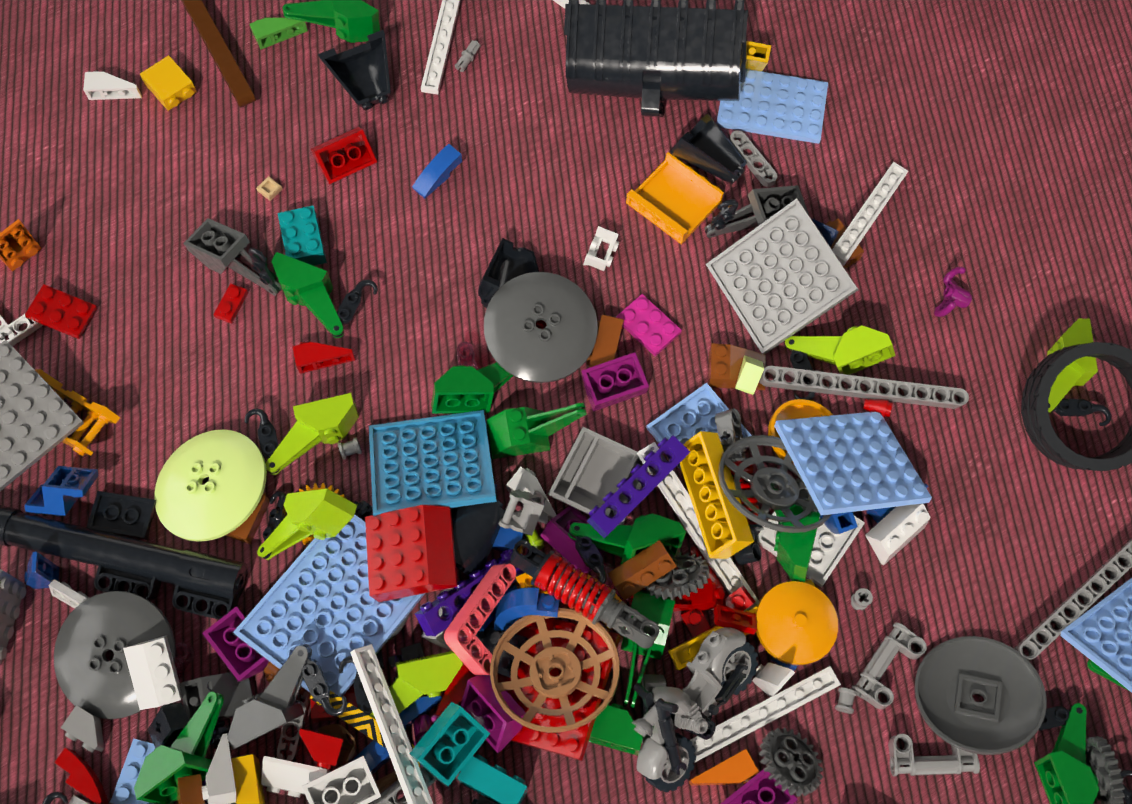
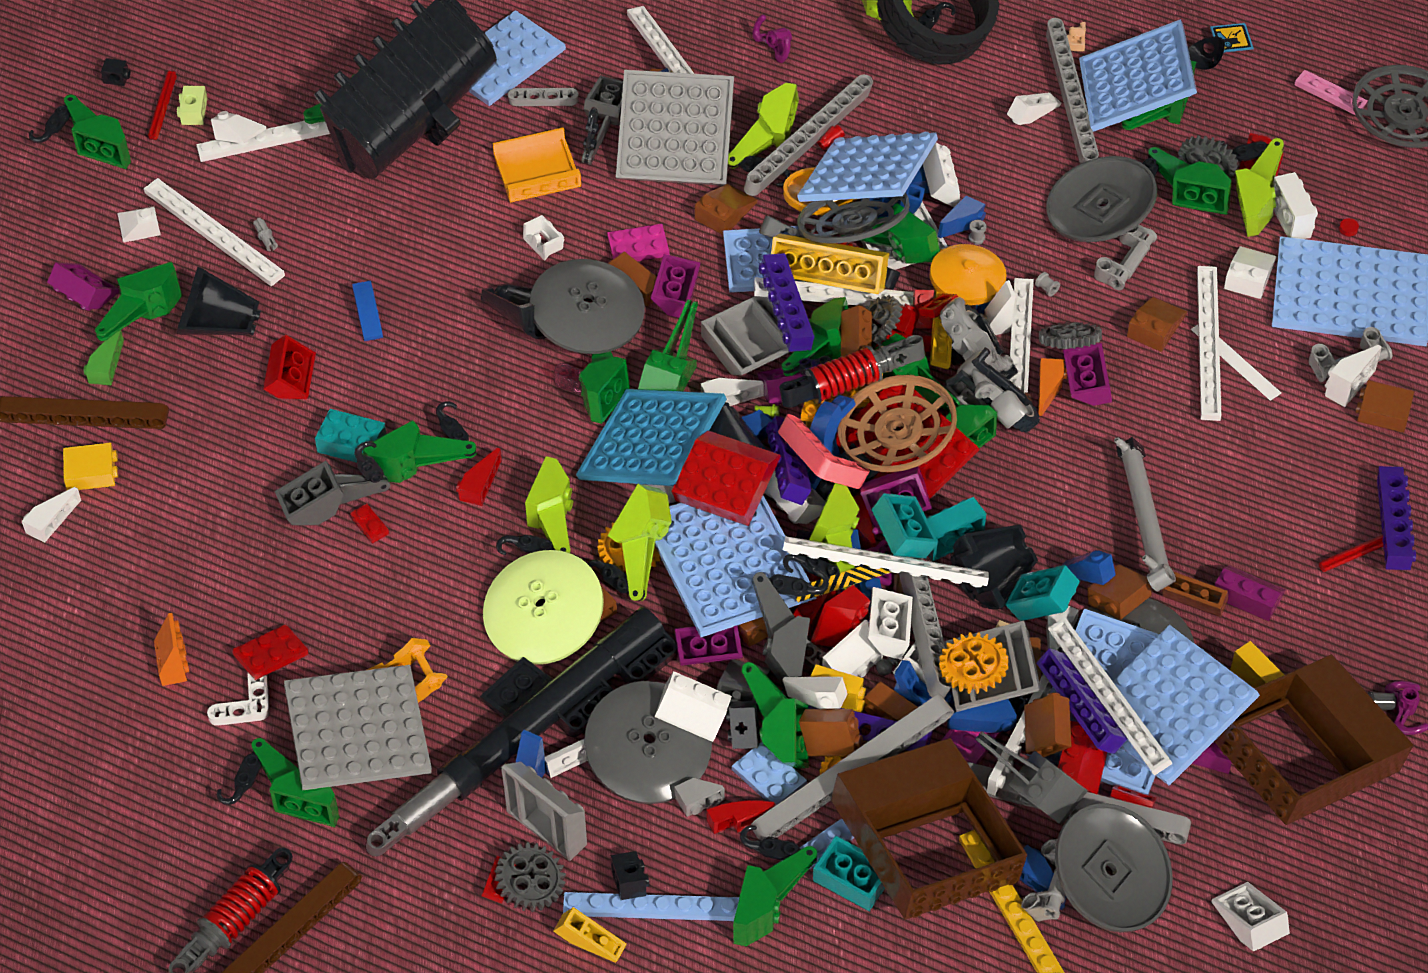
camera: 55 degrees left, 15 degrees down
blue bracket [24,466,98,516] -> none
tan tile [256,176,283,201] -> none
light grey bush [338,437,362,460] -> none
light grey piece [499,489,548,536] -> none
black cone [670,114,747,185] -> none
yellowish green slope [735,356,764,395] -> none
light grey piece [851,622,927,709] -> none
none -> blue slope [937,196,986,238]
none -> white slope [1007,93,1061,125]

